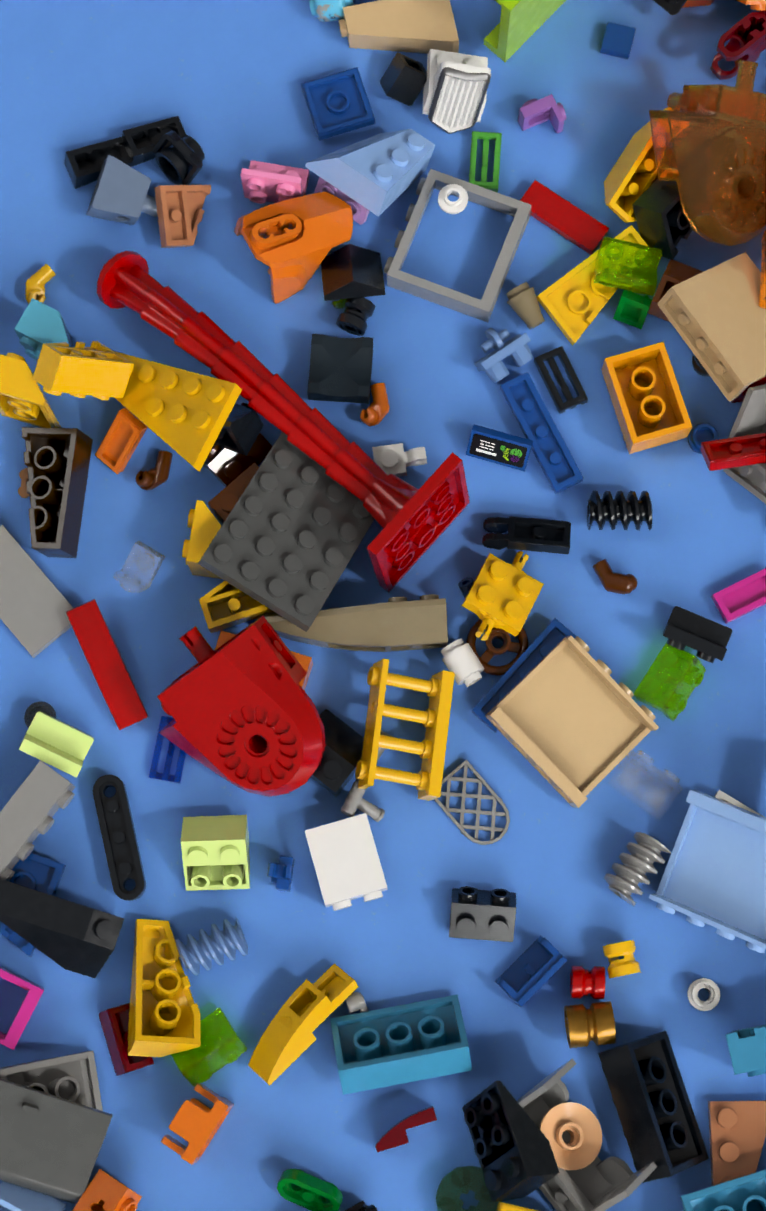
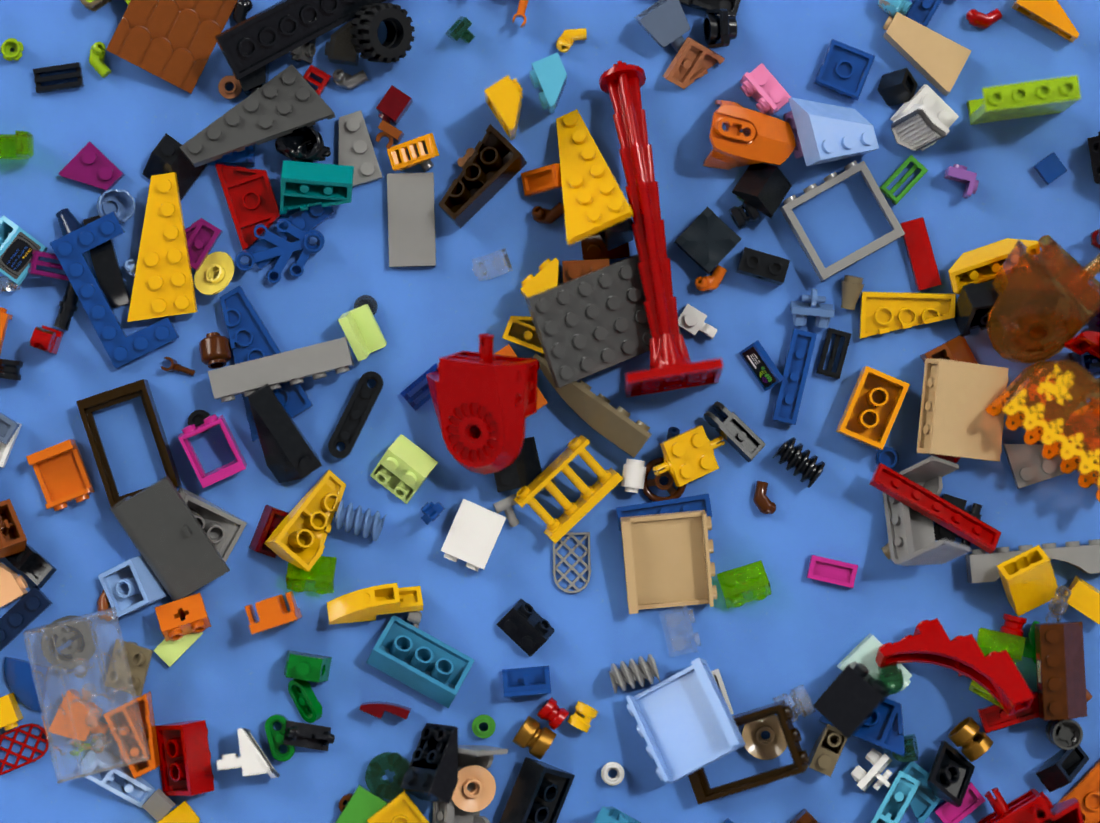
camera: 35 degrees right, 10 degrees up
yellow wedge [32,341,134,401] -> none
red slope [66,599,148,730] -> none
white plate [438,184,468,214] -> none
clear neon green bracket [594,237,662,296] -> none
green tile [613,289,652,329] -> none
black bracket [663,606,732,663] -> none
none -> green torso [284,650,332,682]
none -> bright green plate [472,714,496,738]
none -> black brick [736,247,790,285]

